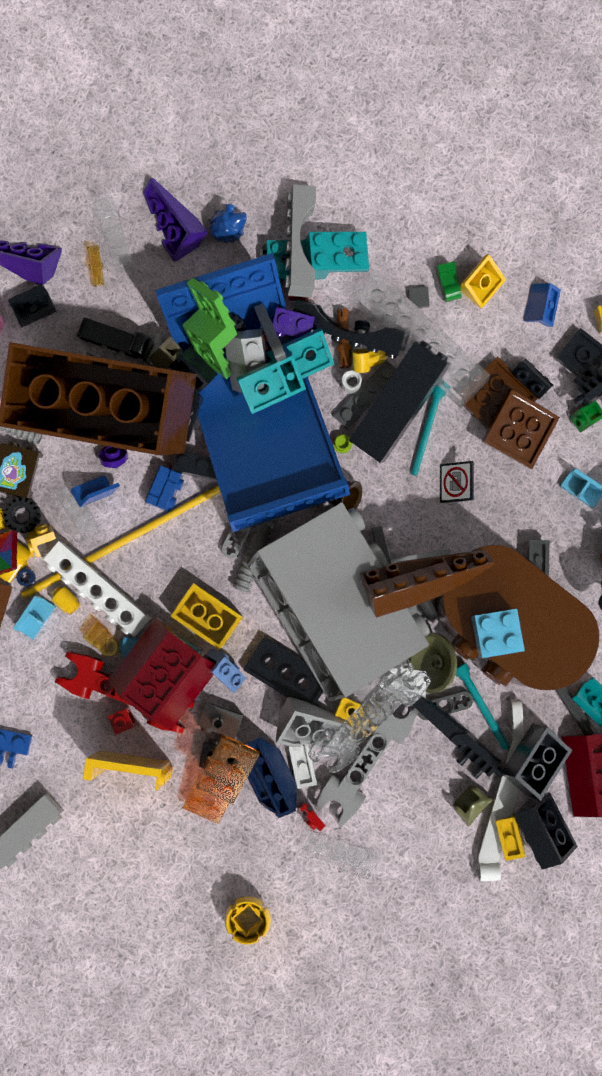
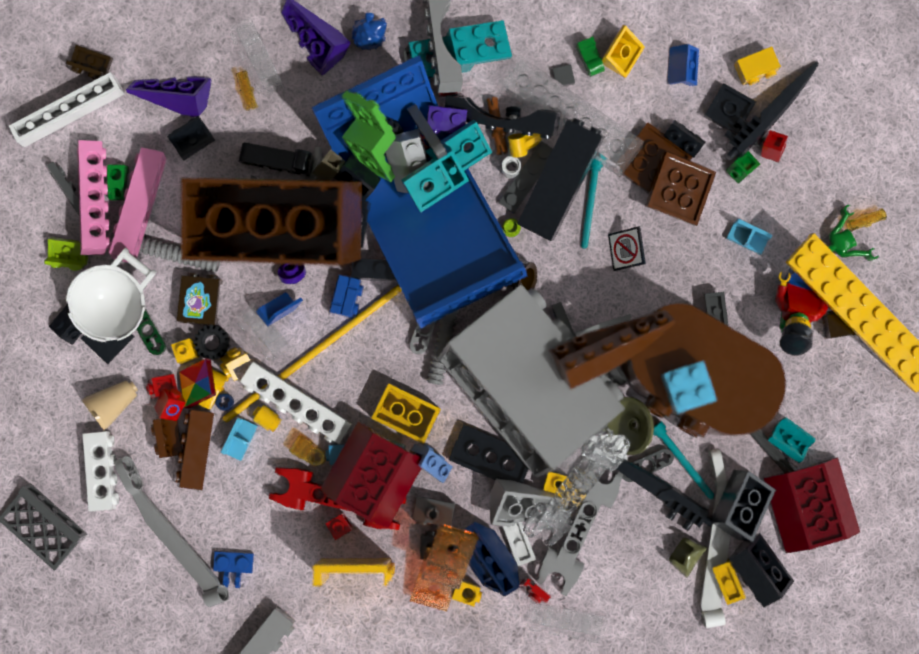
camera: 10 degrees left, 0 degrees up
none -> yellow brick [452,578,483,607]

